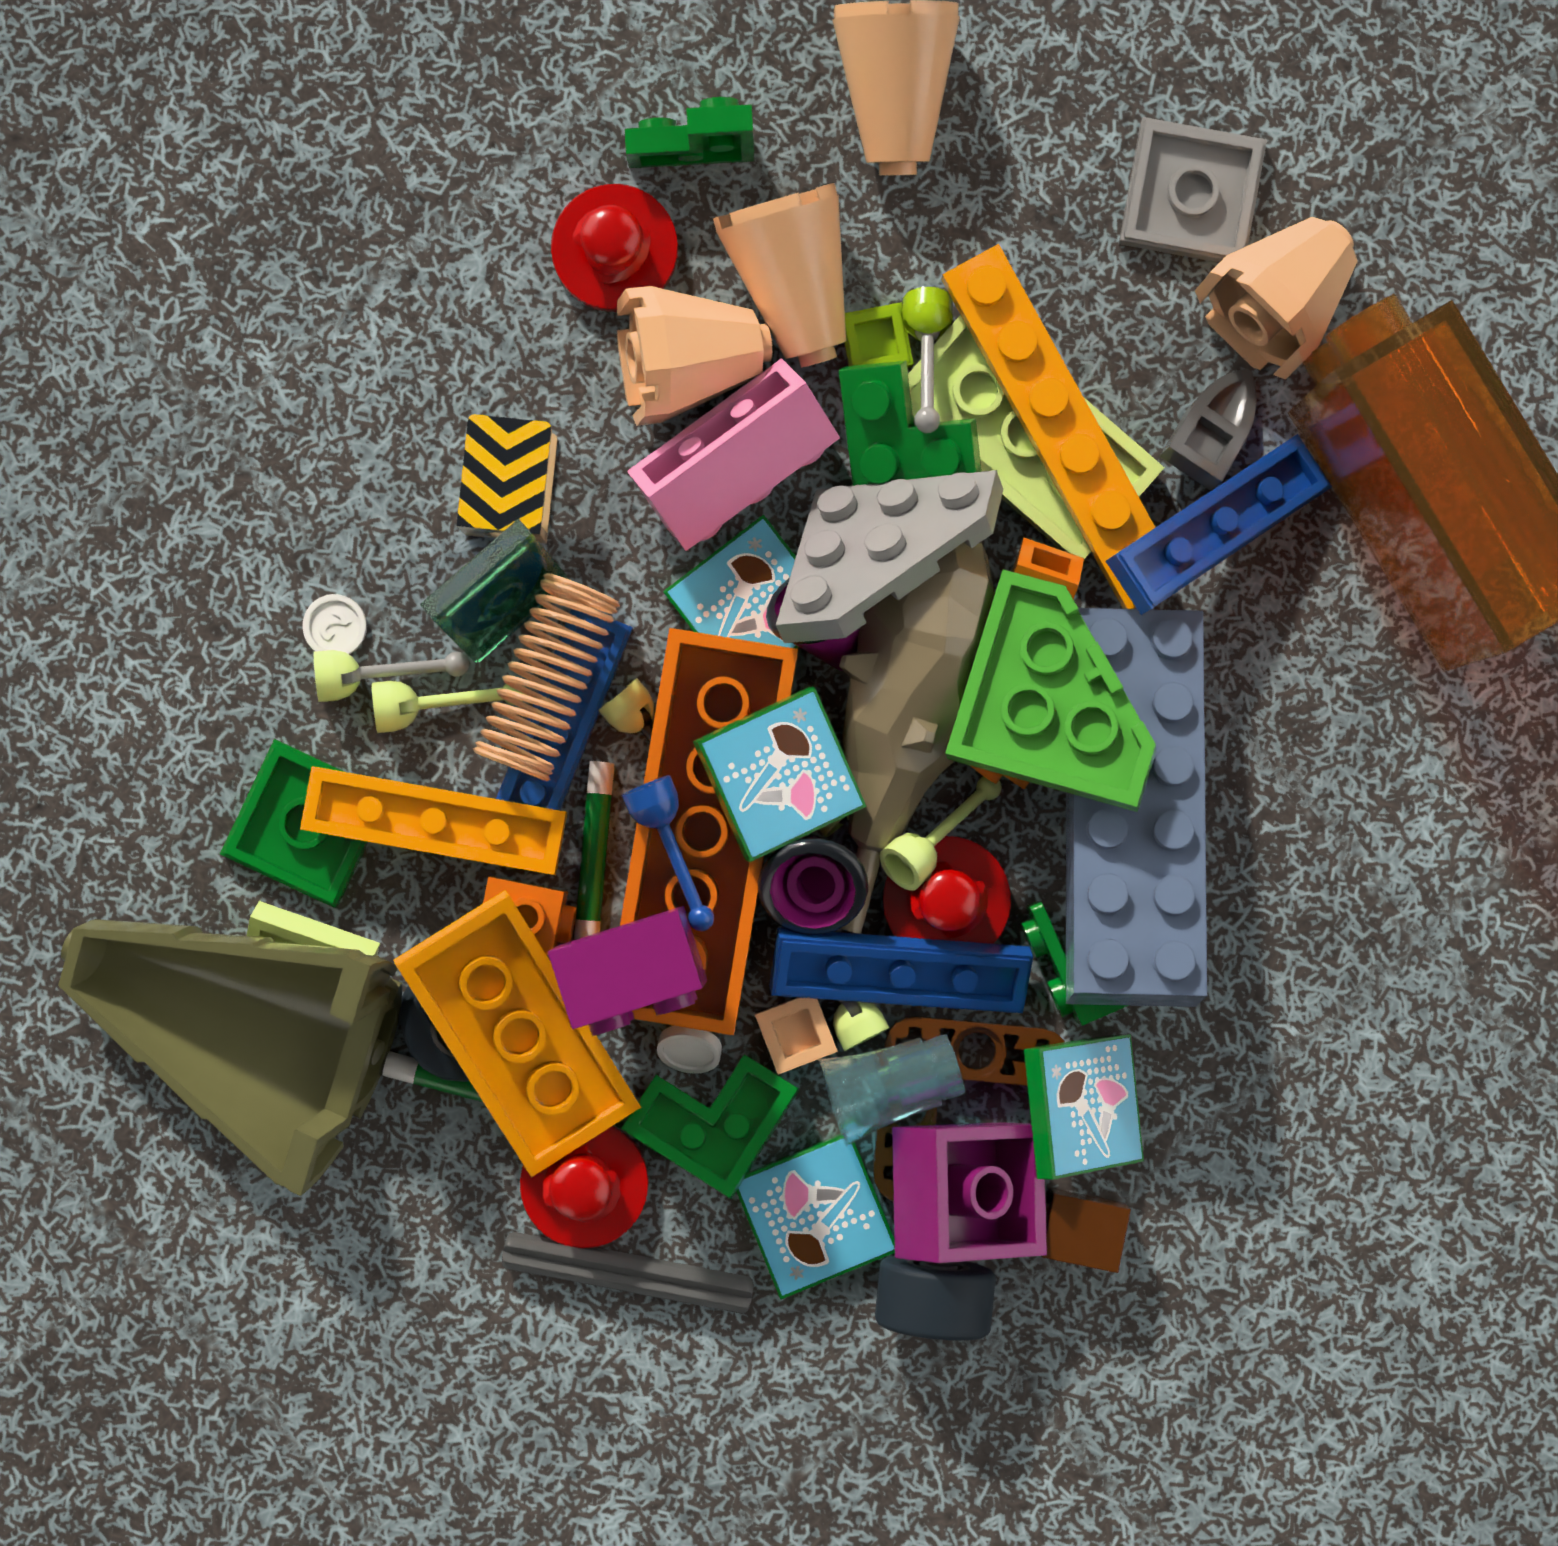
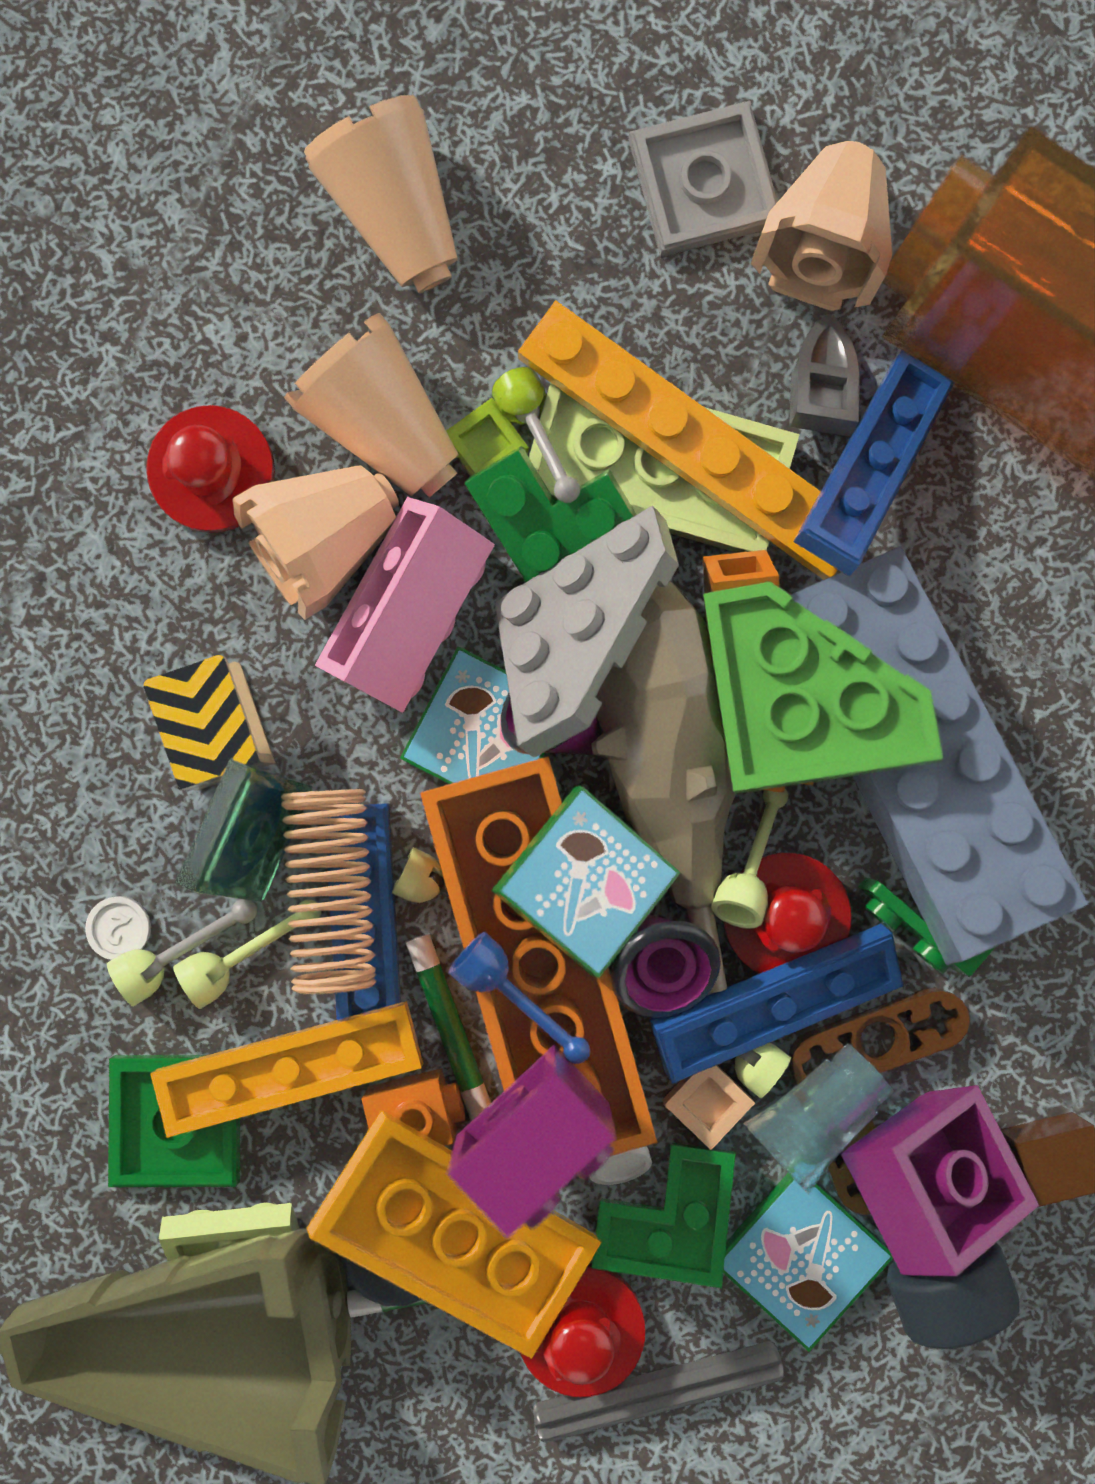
camera: 30 degrees left, 0 degrees up
green plate [625,97,754,168] -> none
tile [1024,1034,1144,1180] -> none

